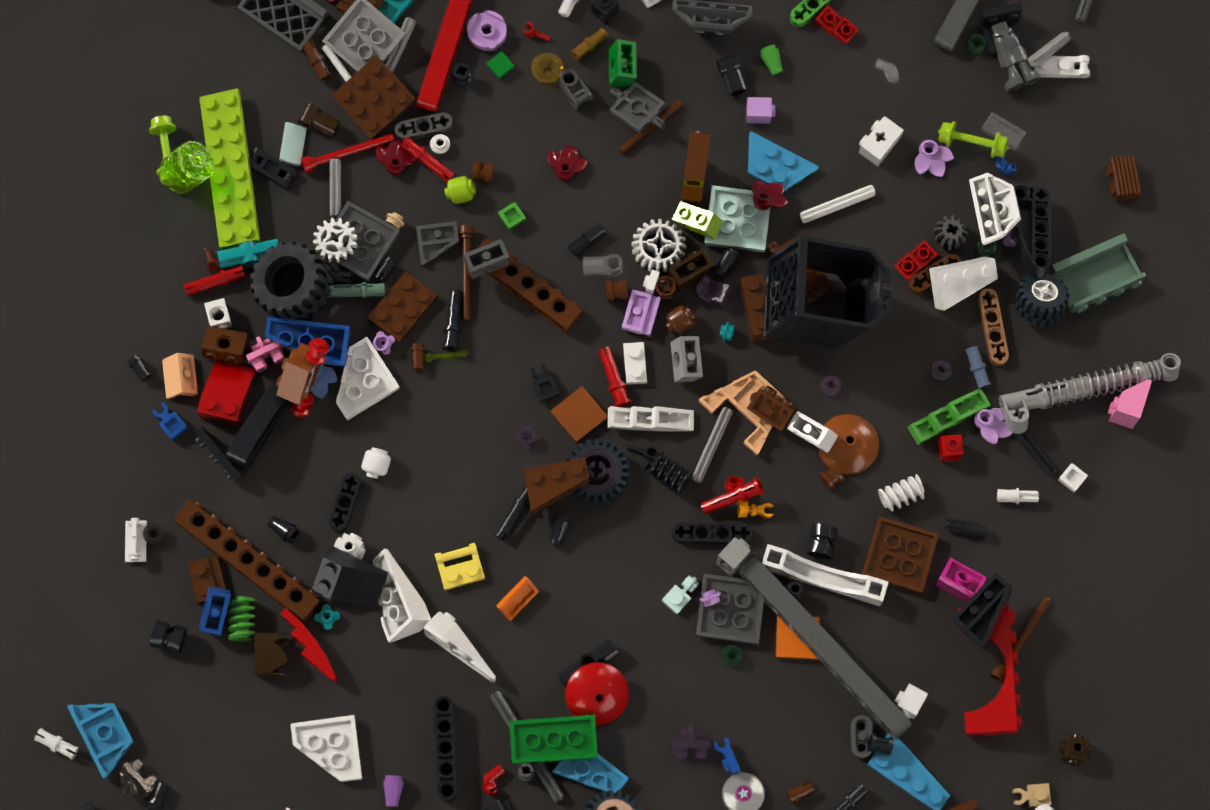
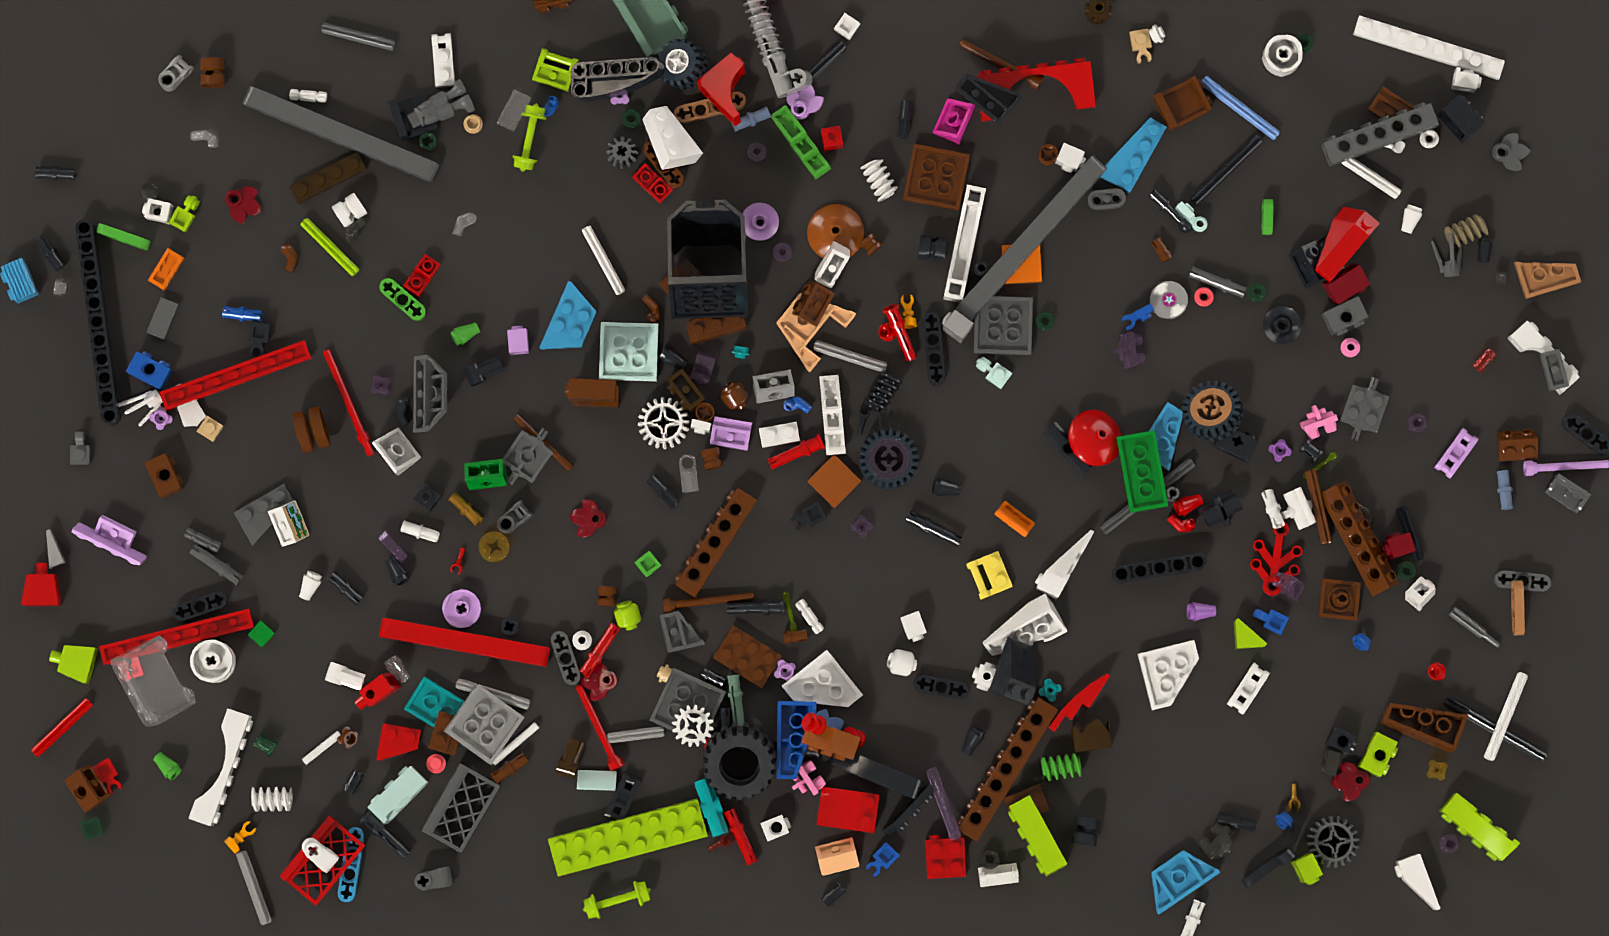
camera: 90 degrees left, 10 degrees up
clear neon green wheel [160,141,214,194] -> none
blue brick [199,586,231,636] -> none
reddish brown brick [201,326,249,364] -> none
reddish brown plate [332,55,416,140] -> none
dark grey brick [463,239,510,279] -> none
green tile [486,51,515,80] -> none
reddish brown wedge [523,457,591,515] -> none
brick [672,201,723,239] -> none
lavender plate [699,589,721,607] -> none
dark red plate [752,181,788,210] -> none
white brick [859,116,904,166] -> none
black bush [867,733,894,756] -> none
lavender plate [914,140,954,177] -> none
white wedge [969,173,1021,245] -> none
white axle [997,488,1039,504] -> none
light grey axle [1028,32,1071,67] -> none
none -> tan plate [464,114,483,134]
none -> lime plate [532,48,579,92]
none -> red arch [697,53,745,127]
none -> lavender dish [743,203,779,241]
none -> blue arm [783,396,813,414]
none -> white axle [796,599,824,634]
none -> white brick [900,611,927,642]
none -> red plate [925,834,966,879]
none -> clear purple axle [927,767,961,841]
none -> lime wedge [1008,795,1067,877]
none -> reddish brown wheel [1038,144,1058,166]
none -> red cone [1173,494,1203,516]

